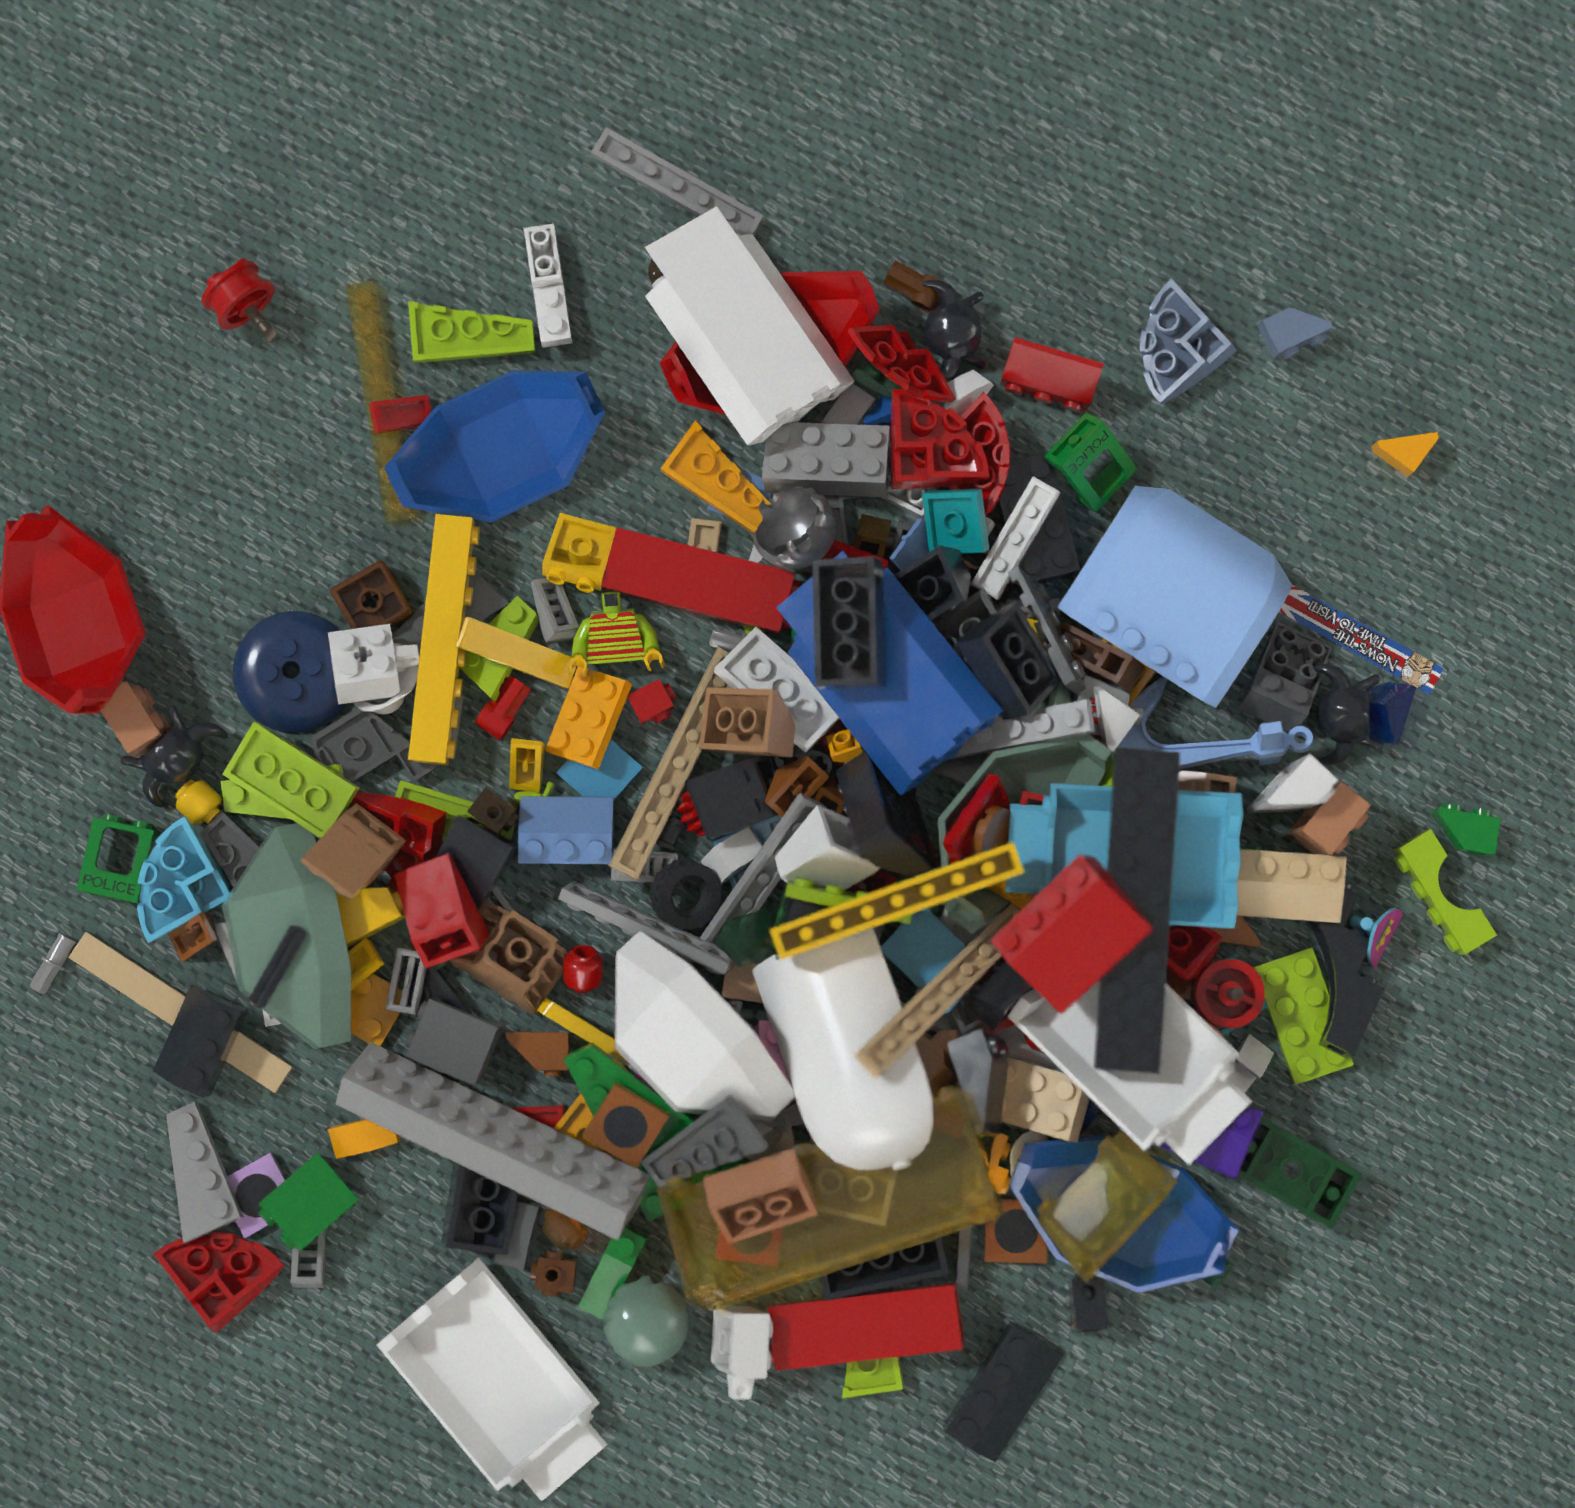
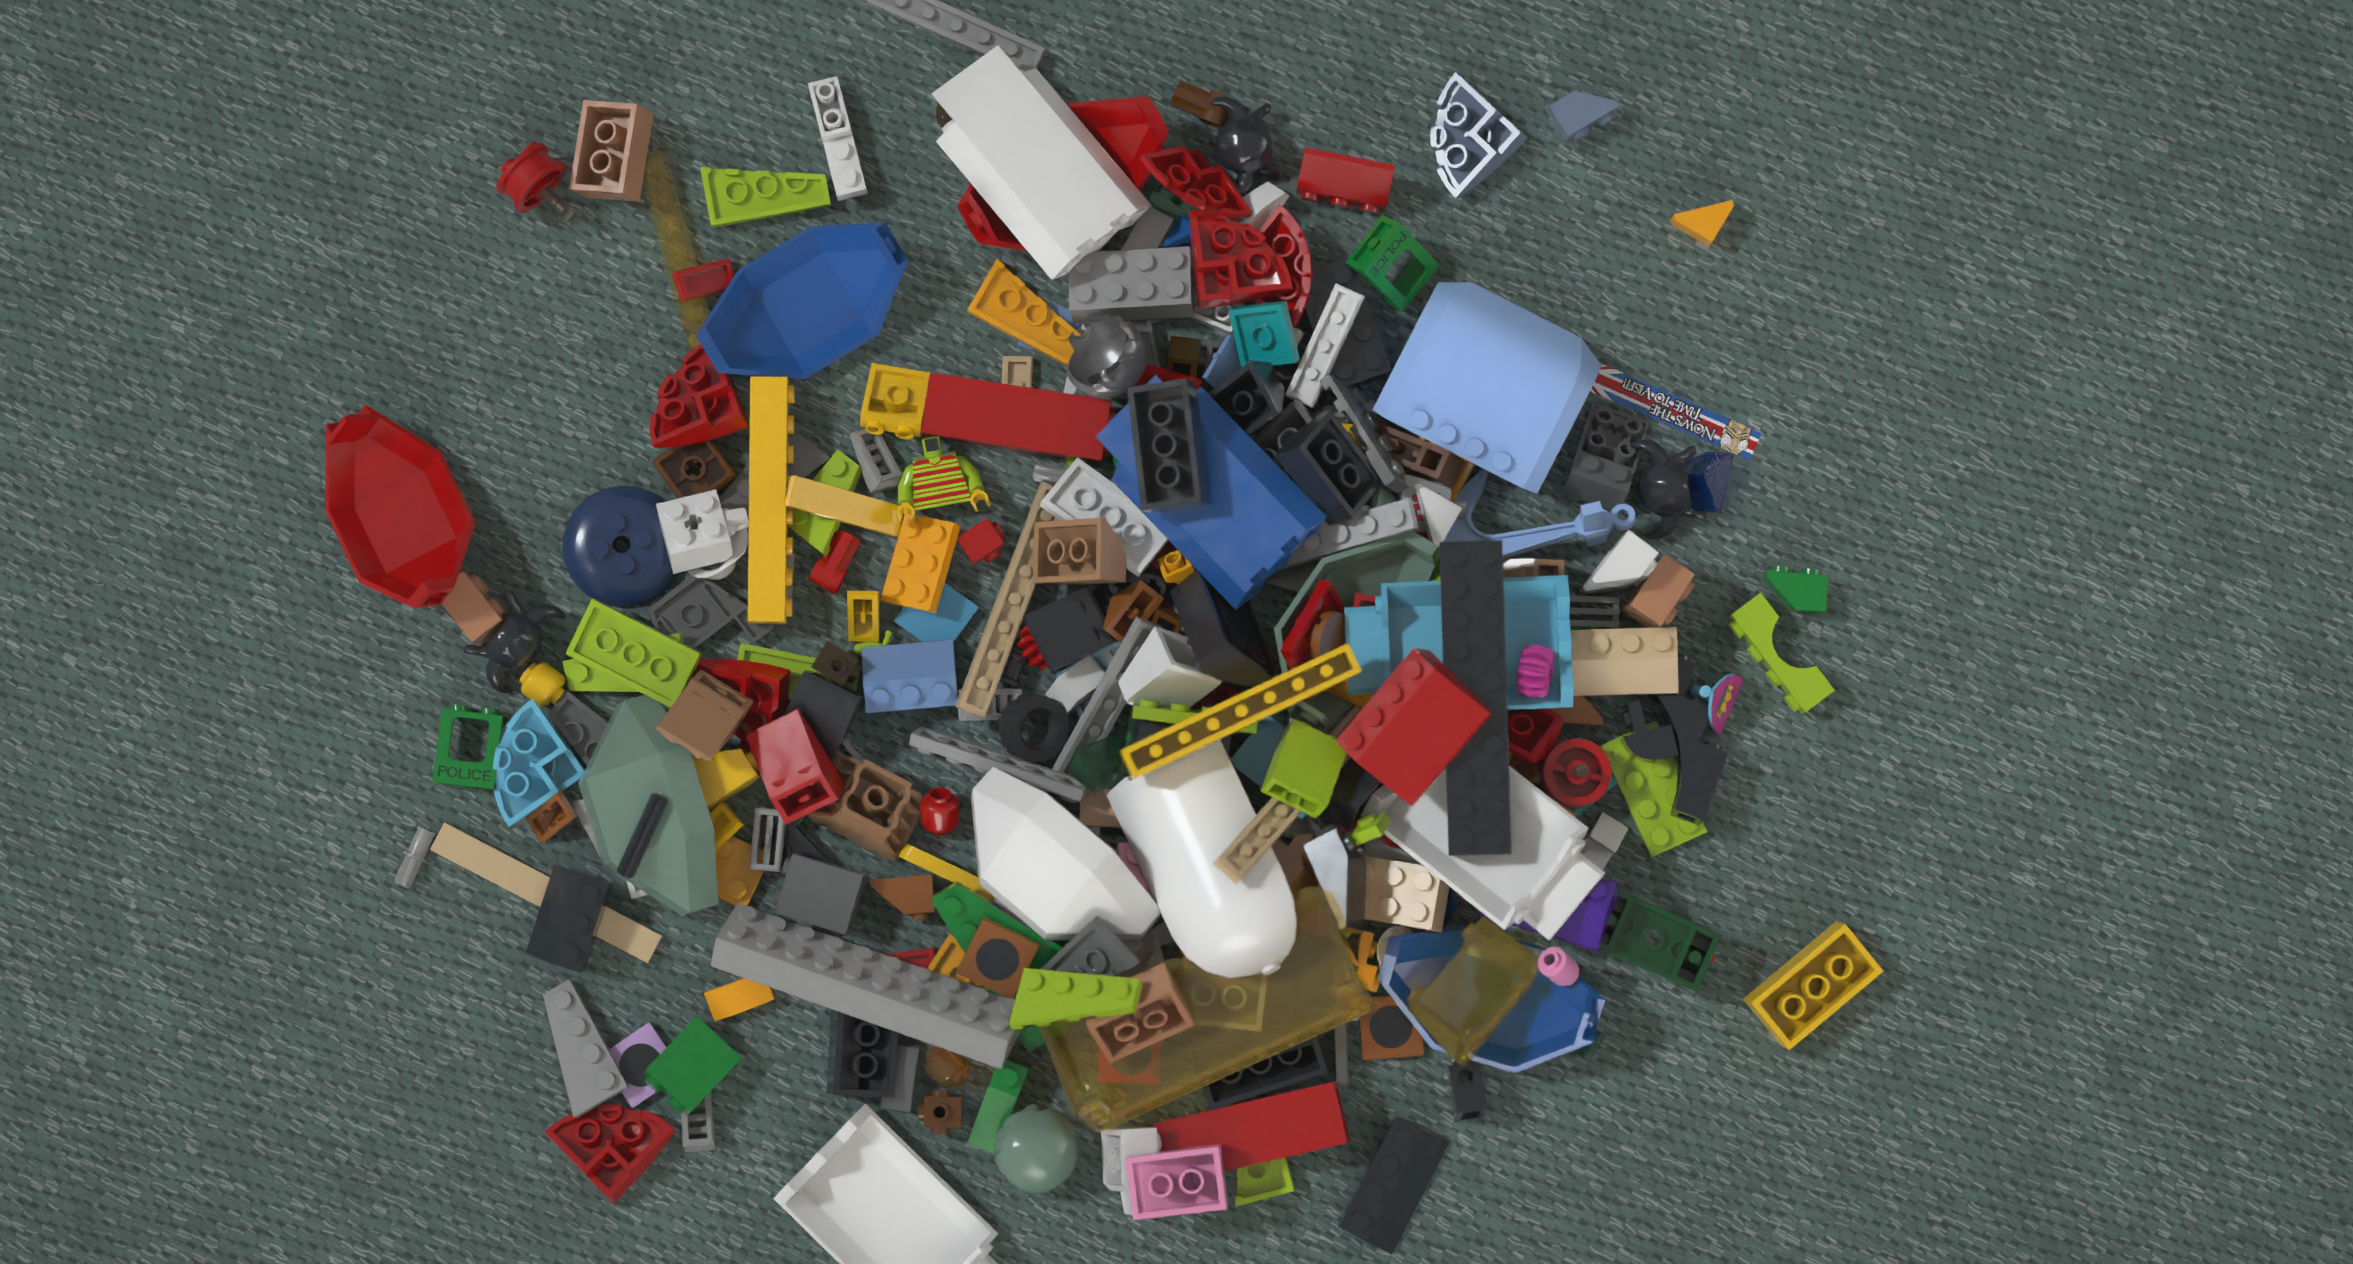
camera: 10 degrees left, 0 degrees up
none -> nougat brick [569,100,654,202]
none -> red brick [650,344,749,448]
none -> lime wing [1009,968,1143,1030]
none -> bright pink slope [1126,1144,1229,1220]
none -> lime brick [1261,718,1346,818]
none -> lime plate [1351,811,1392,845]
none -> dark pink gear [1516,644,1555,698]
none -> bright pink brick [1538,947,1579,986]
none -> light grey tile [1569,595,1620,628]
none -> black brick [1620,701,1679,761]
none -> yellow brick [1743,921,1883,1050]

